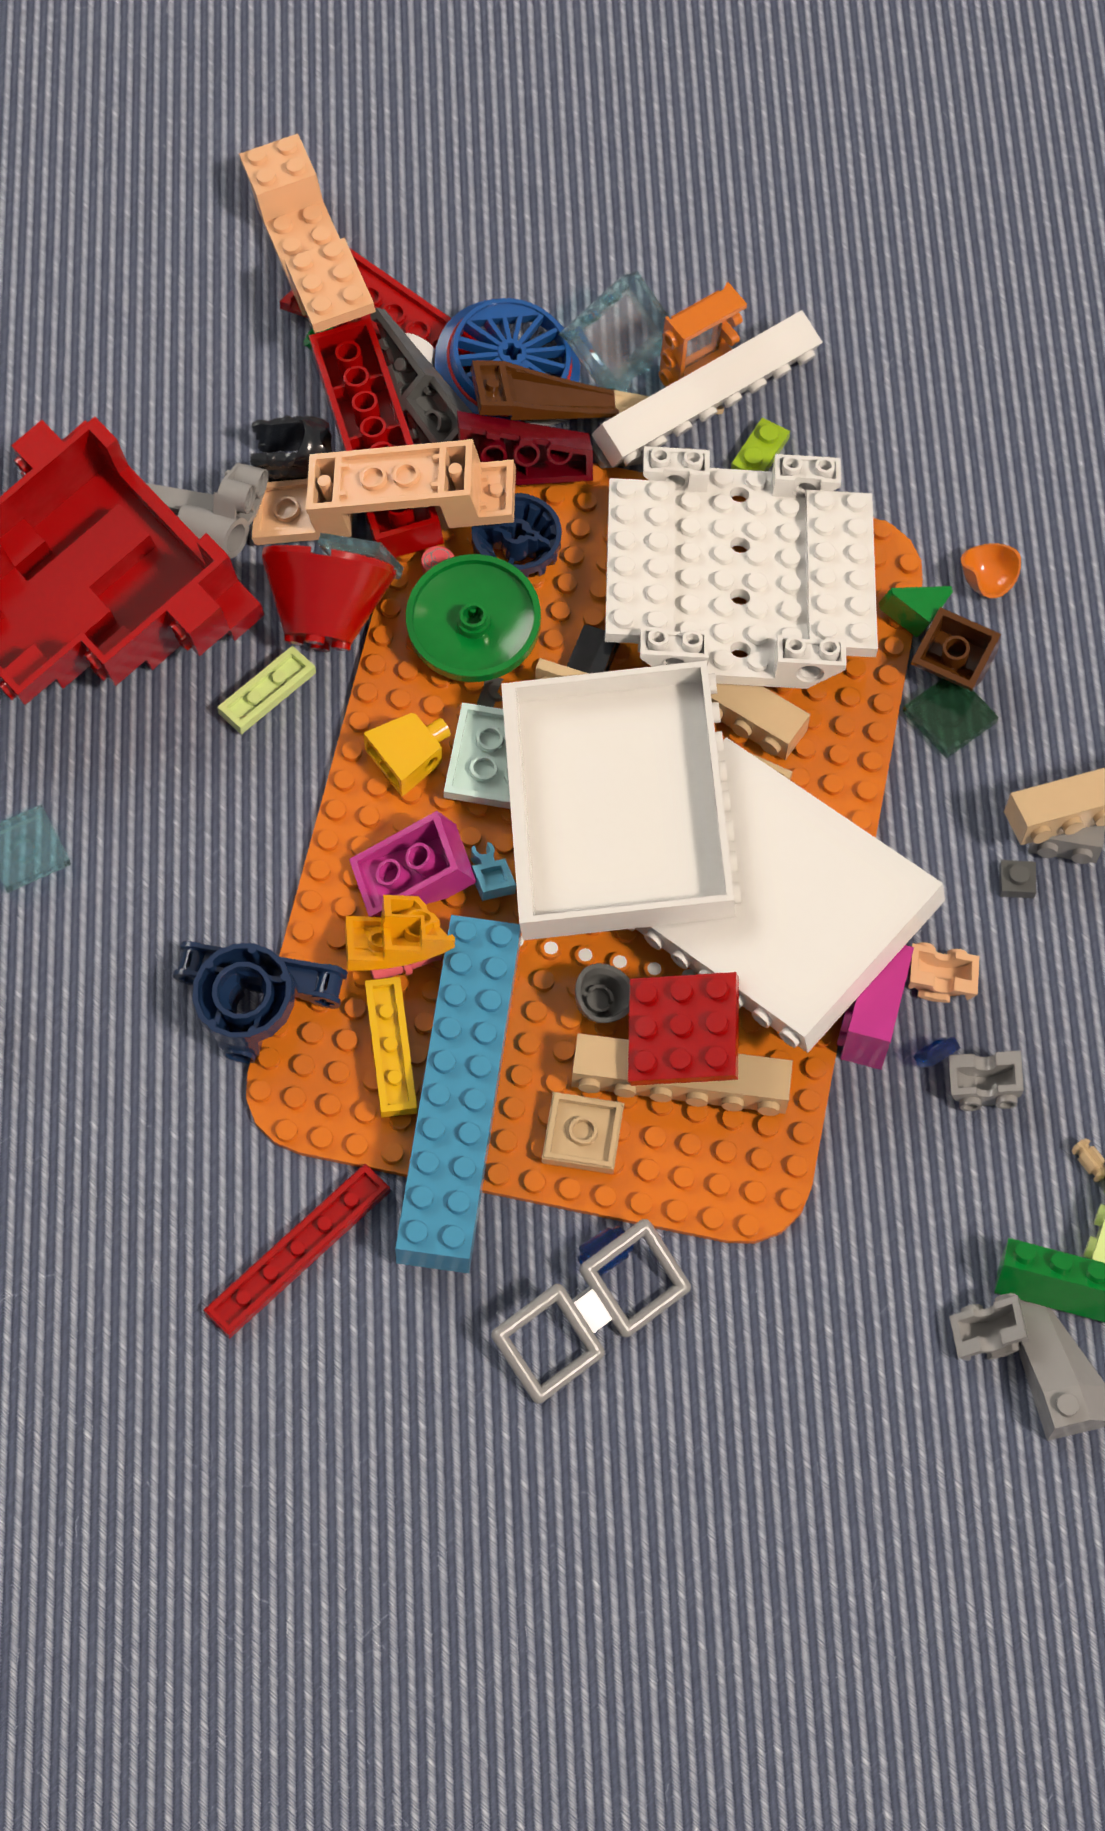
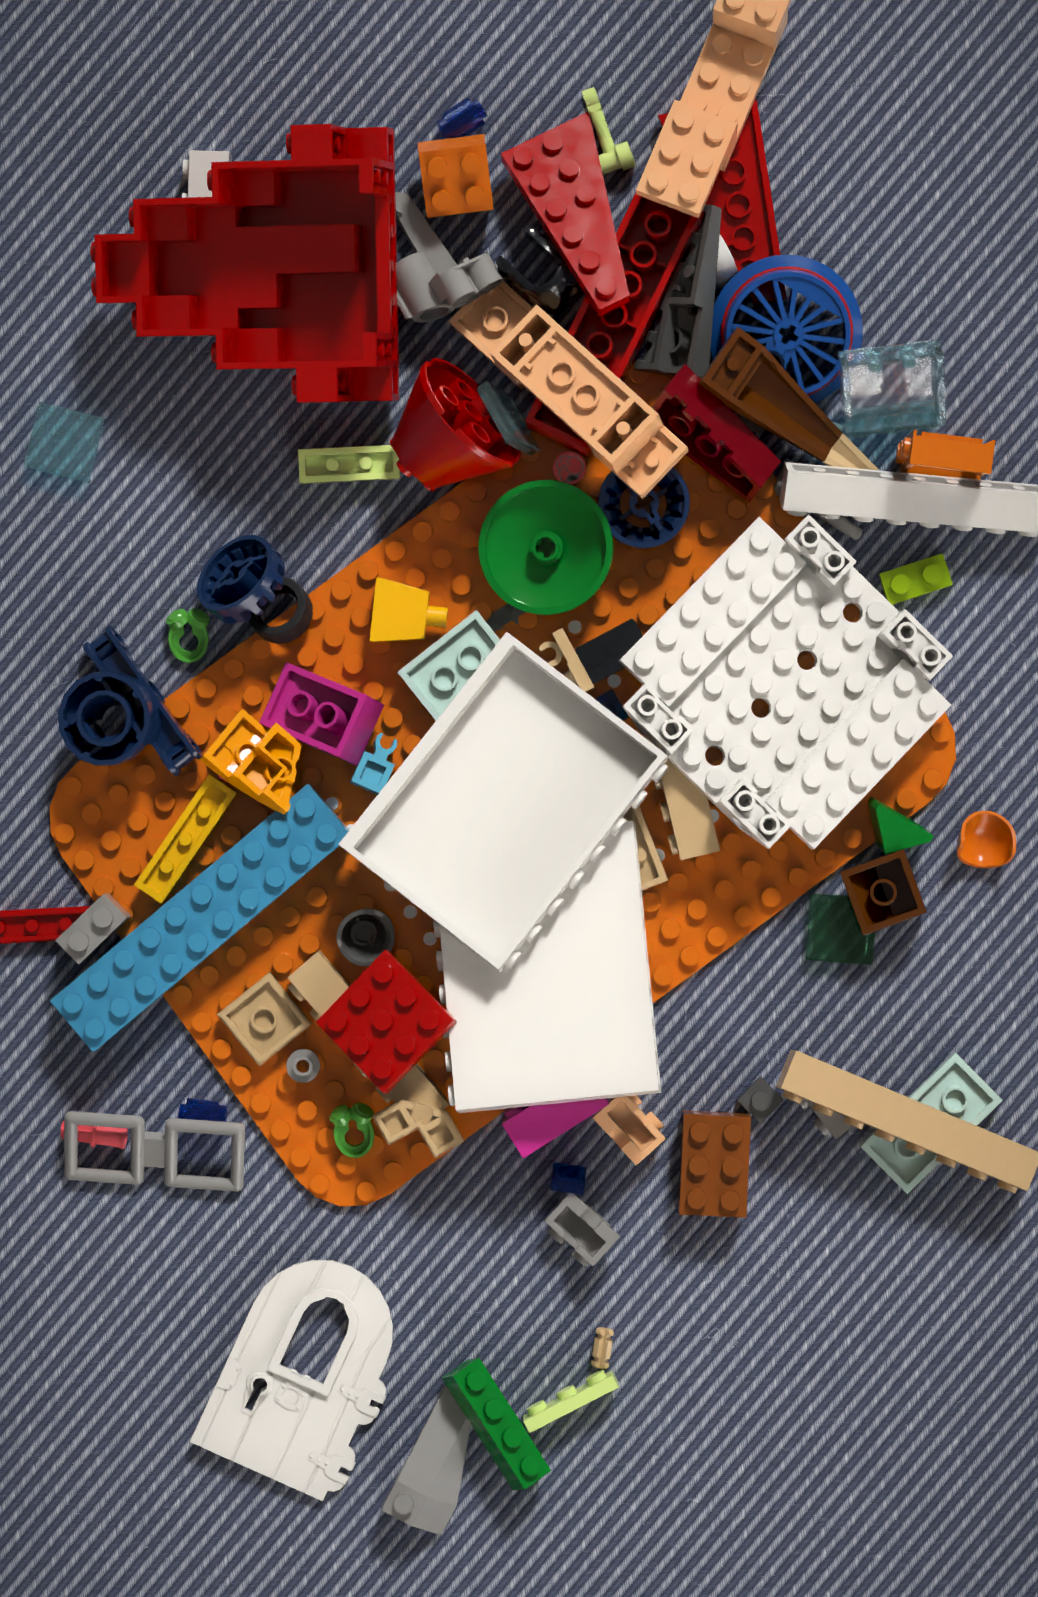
camera: 50 degrees right, 25 degrees up
light grey cylinder [949,1293,1029,1361] -> none
none -> light grey brick [55,892,131,964]
none -> coral axle [60,1121,128,1149]
none -> bright green piece [166,608,210,663]
none -> white door [190,1260,393,1501]
none -> dark blue gear [197,535,285,623]
none -> black tyre [249,577,313,644]
none -> light grey plate [286,1049,320,1083]
none -> bright green piece [330,1103,374,1158]
none -> tan tile [372,1099,464,1158]
none -> orange brick [418,134,494,218]
none -> clear blue brick [436,97,487,139]
none -> red wing [501,112,630,316]
none -> yellowish green brick [581,87,636,175]
none -> dark orange brick [678,1110,751,1218]

